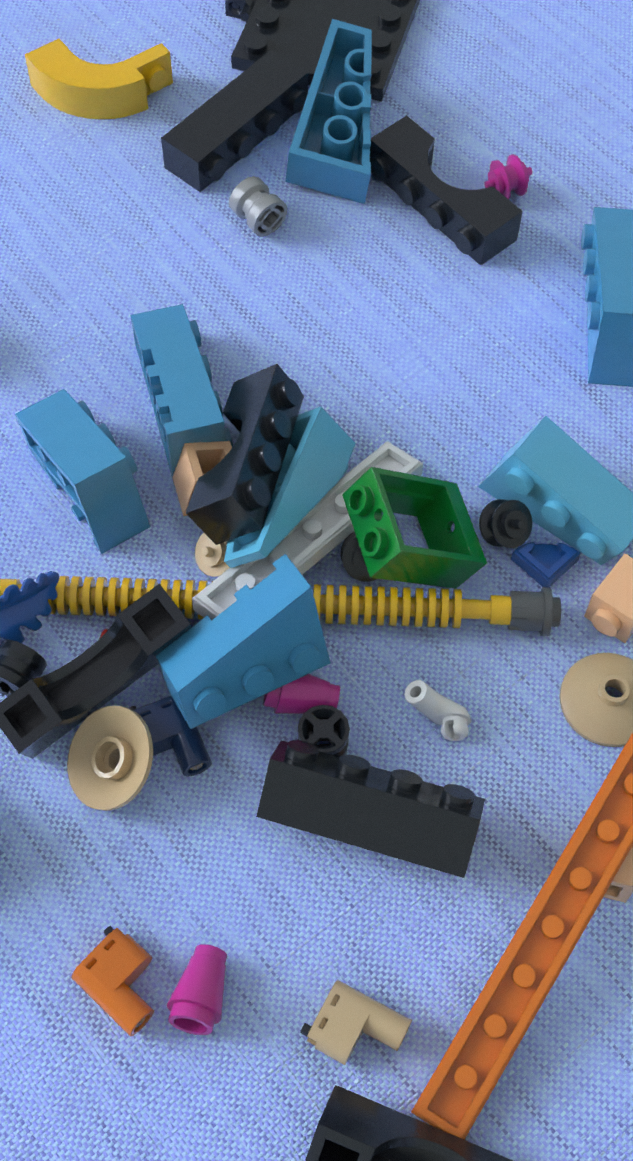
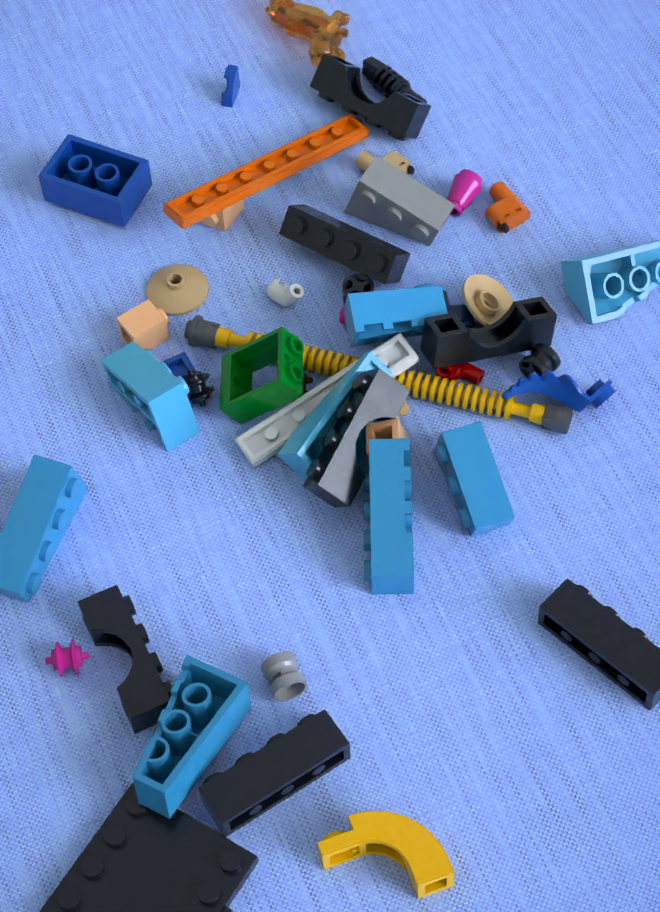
camera: 160 degrees left, 5 degrees down
none -> light grey wedge [344,155,455,246]

